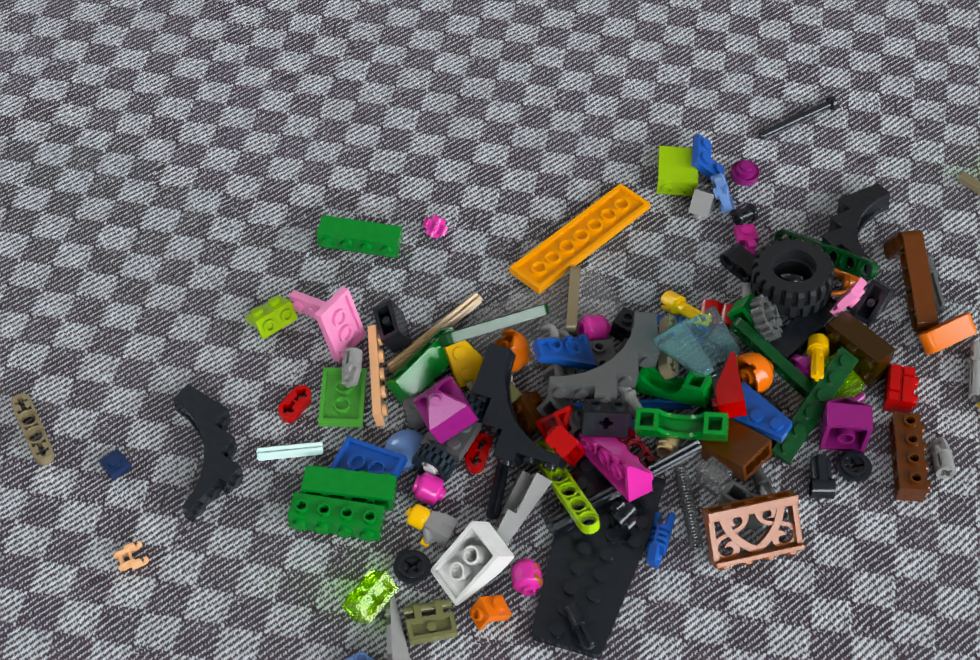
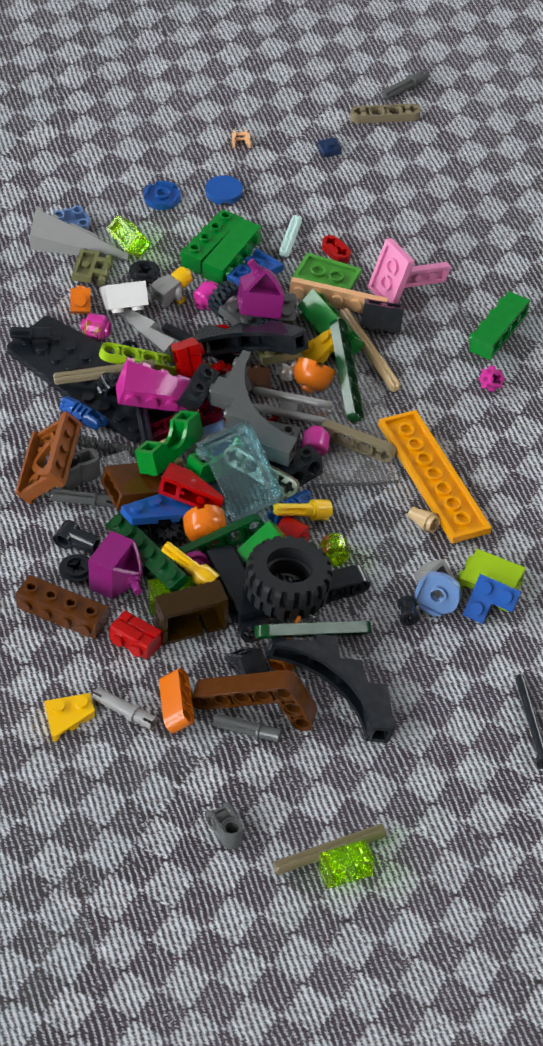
camera: 110 degrees right, 5 degrees down
black arch [173,384,244,522] -> none
lime bracket [245,296,298,339] -> none
light grey hinge [342,347,363,388] -> none
blue wing [532,334,598,370] -> none
magenta plate [730,160,760,186] -> none
dark pink plate [733,224,759,255] -> none
dark grey gear [750,294,782,342] -> none
bright pink plate [830,277,867,317] -> none
light grey hinge [931,437,956,479] -> none
none -> dark tan axle [53,359,156,385]
none -> blue tile [143,181,181,210]
none -> blue tile [205,175,243,205]
none -> clear neon green head [320,533,350,566]
none -> tan cone [407,507,440,533]

